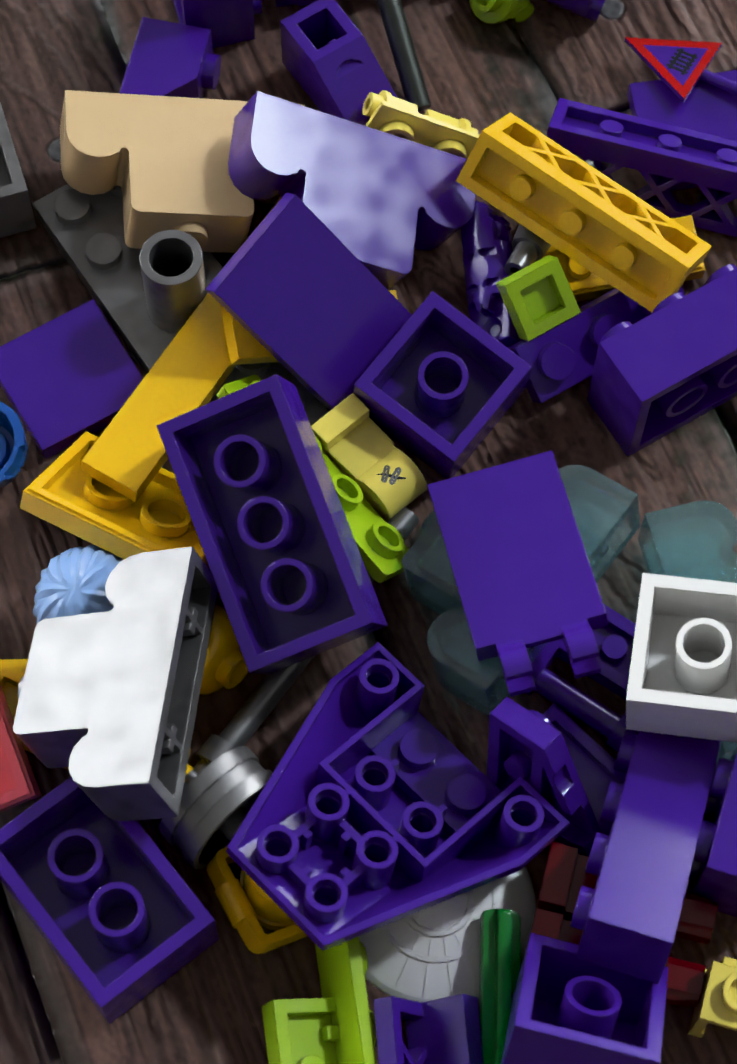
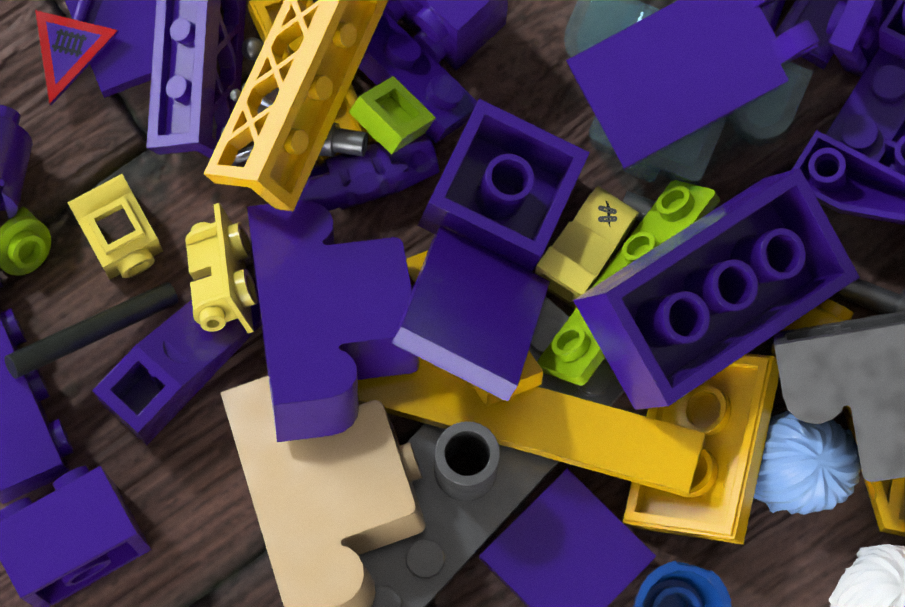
camera: 105 degrees left, 10 degrees up
dark purple slope [119,17,221,98] -> none
none -> light yellow window [67,174,163,280]

